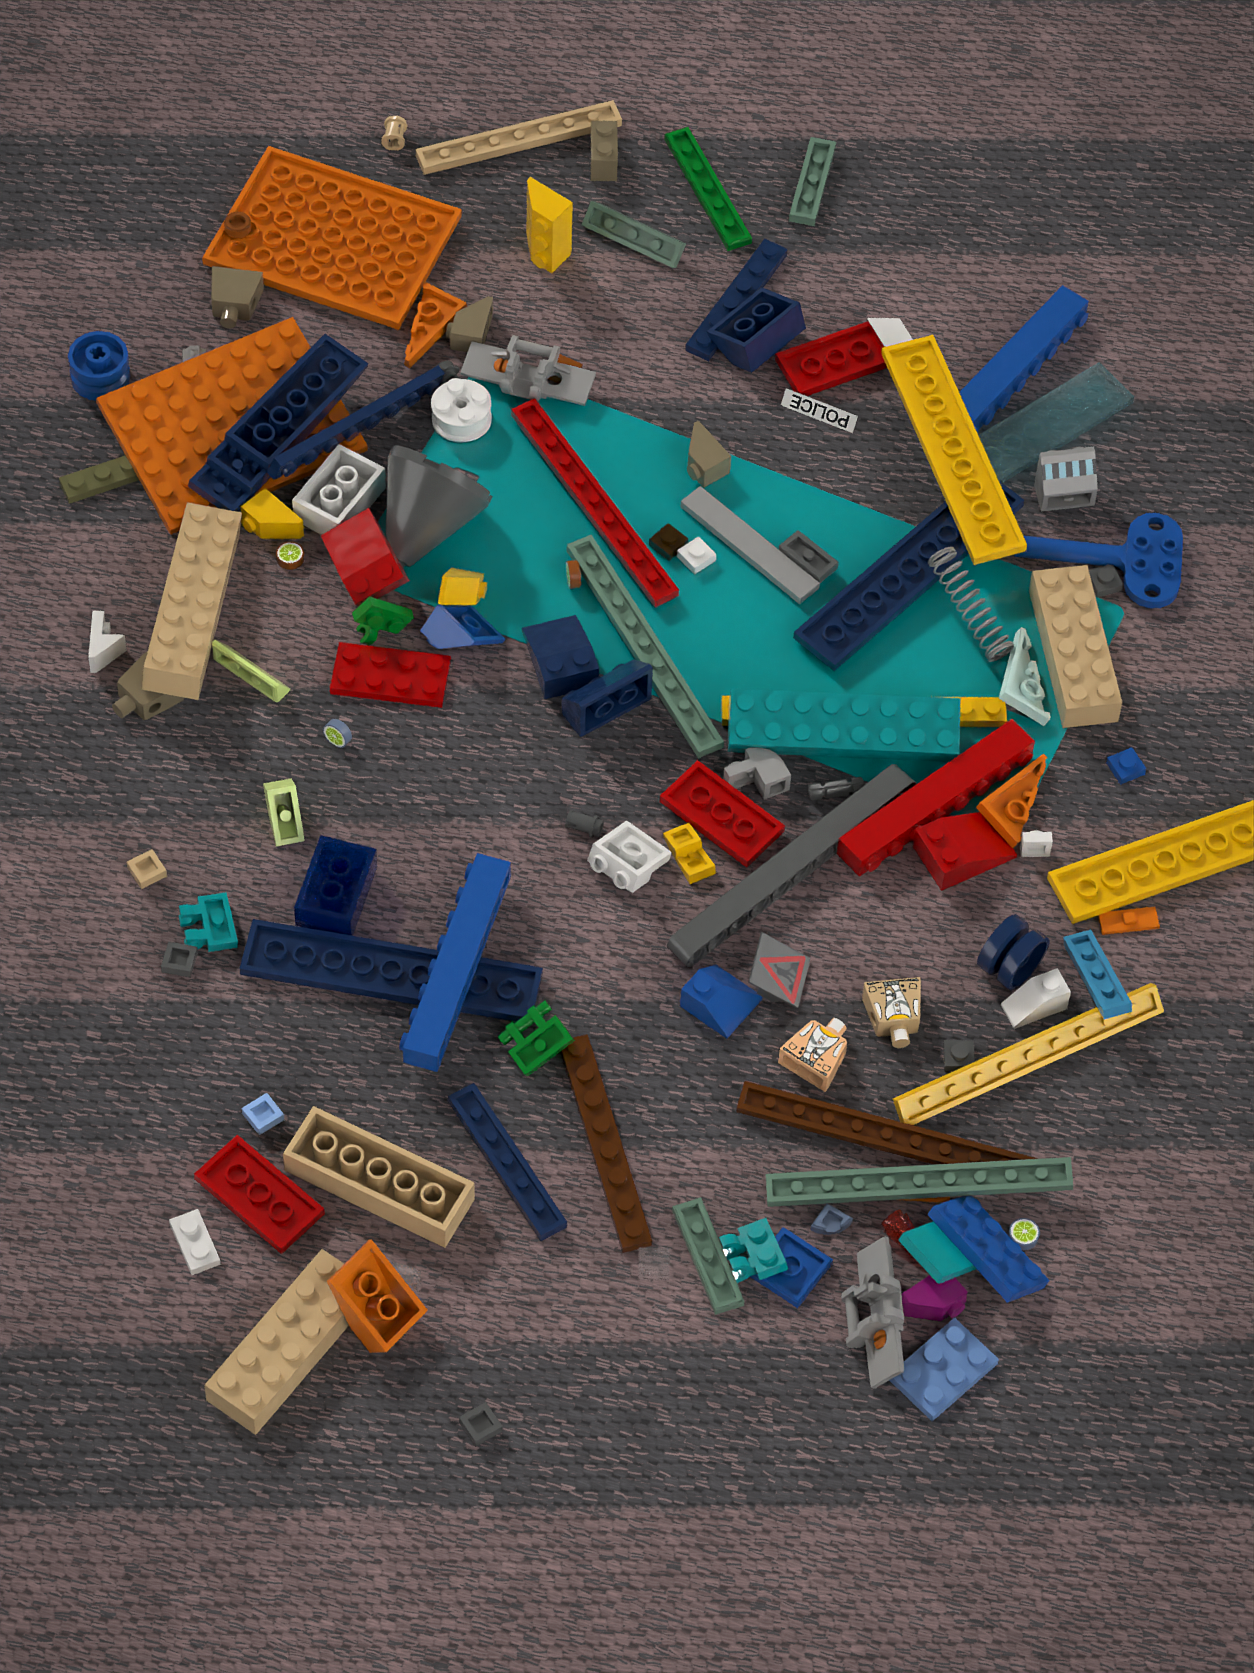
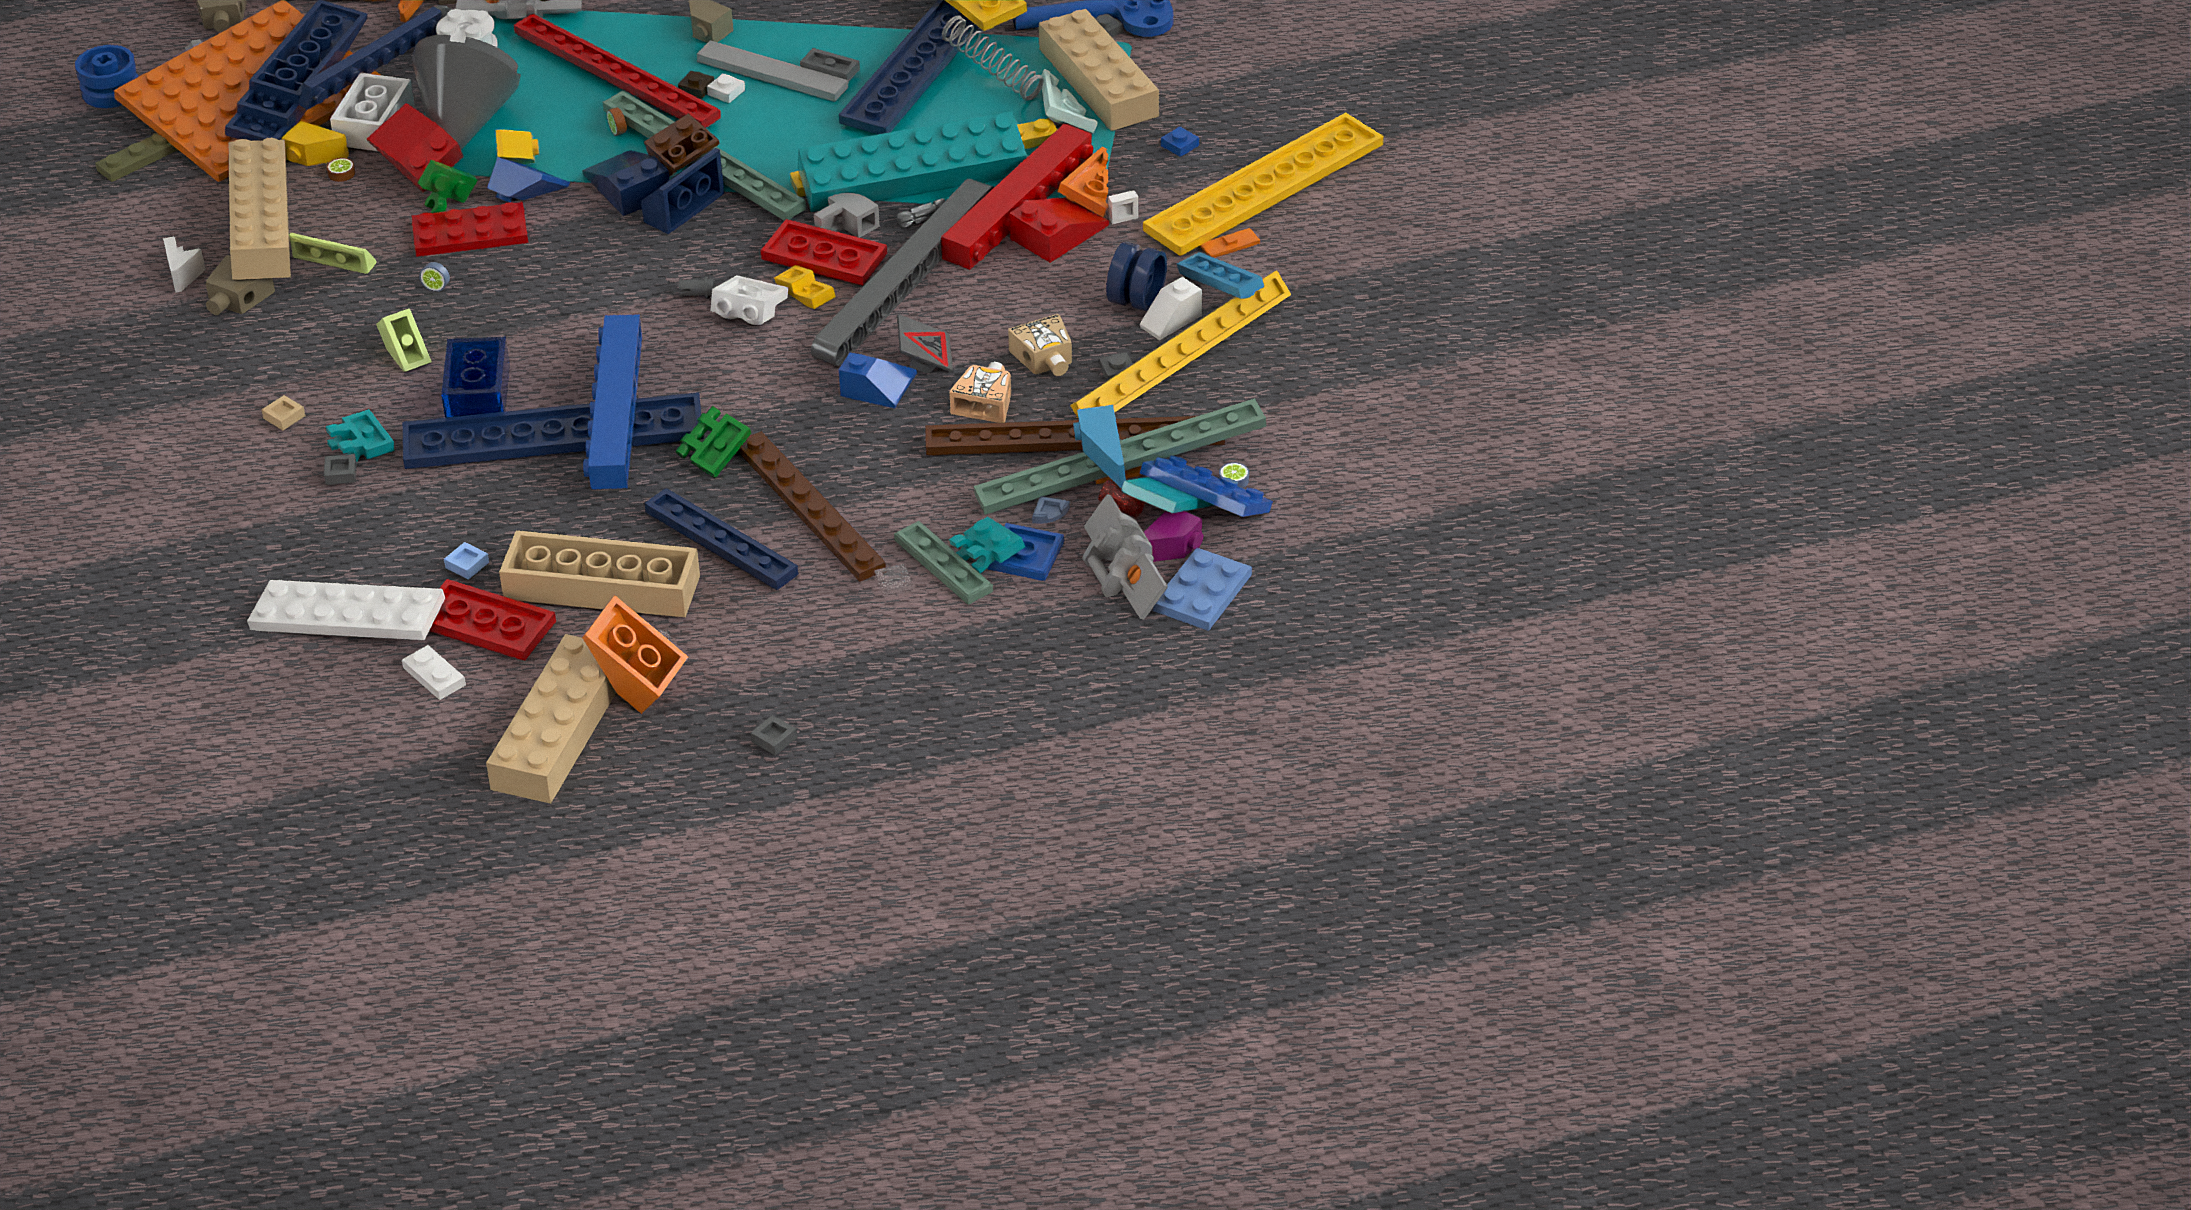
camera: 15 degrees left, 15 degrees down
none -> white plate [247,580,445,640]
none -> reddish brown slope [644,113,720,177]
none -> dark azure slope [1073,405,1126,488]

